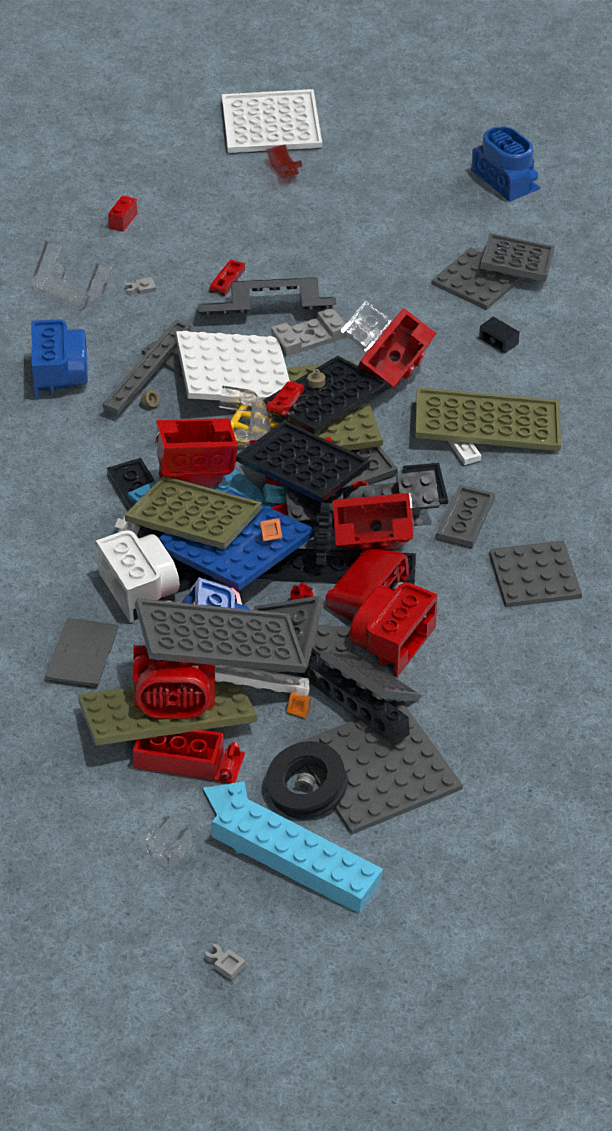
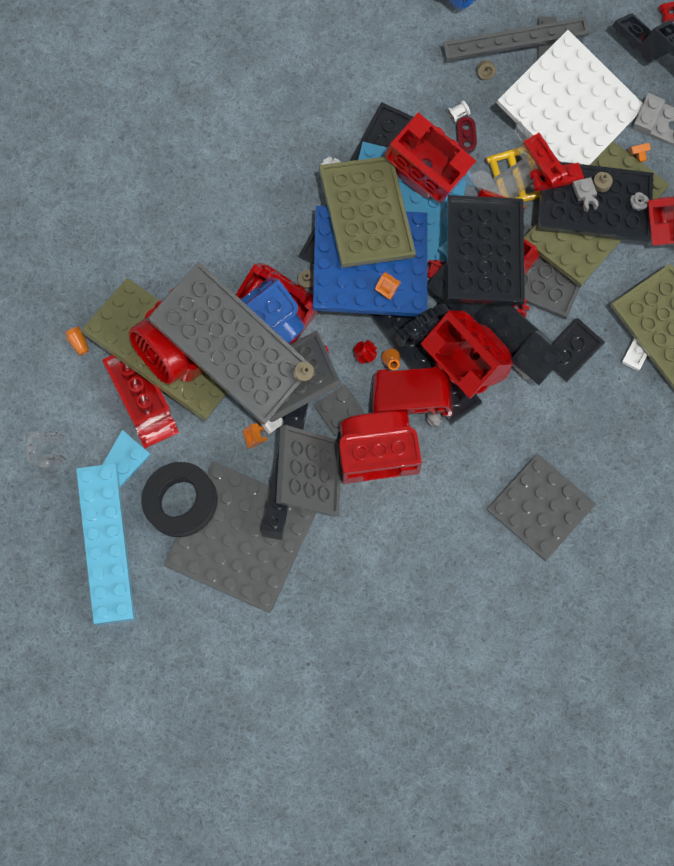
camera: 50 degrees right, 30 degrees up
dark grey piece [45,618,119,687] -> none
white brick [96,531,180,623] -> none
light grey bush [295,773,316,793] -> none
dark grey plate [436,485,495,548] -> none
none -> orange cone [65,326,89,356]
none -> dark tan tile [293,362,314,382]
none -> orange cone [382,349,400,370]
none -> red plate [522,132,567,187]
none -> light grey plate [572,177,598,212]
none -> orange tile [627,143,651,162]
none -> light grey plate [630,192,649,211]

